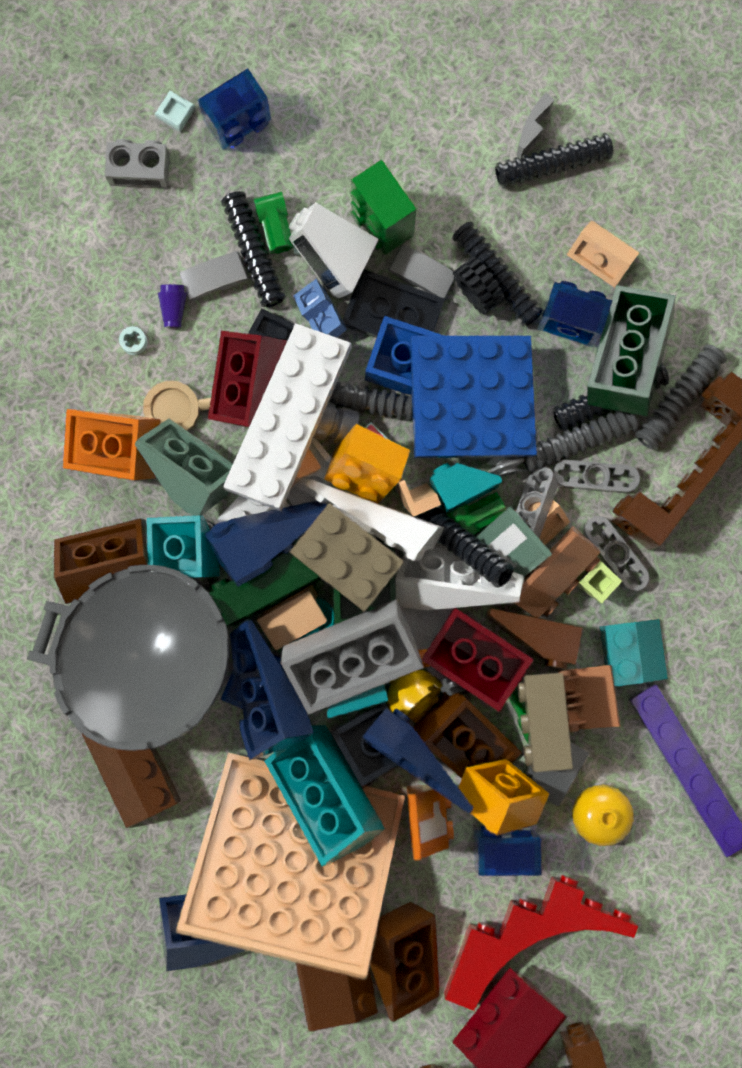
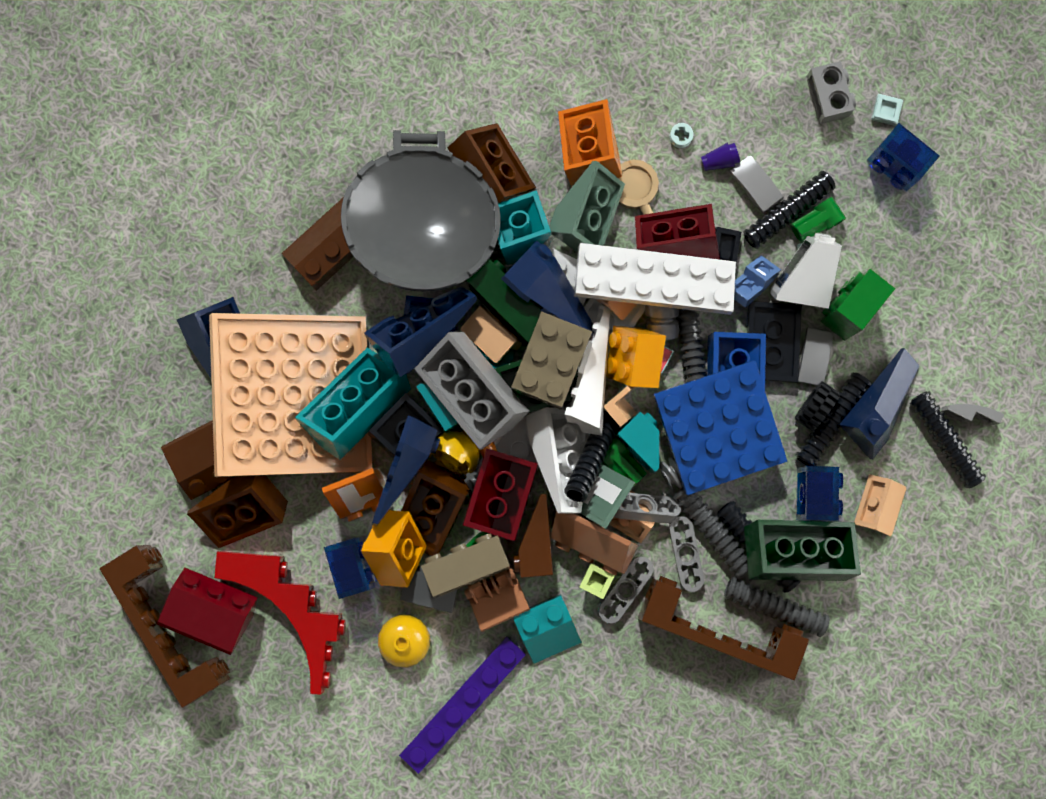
camera: 75 degrees right, 0 degrees up
none -> dark blue wedge [839,348,919,460]

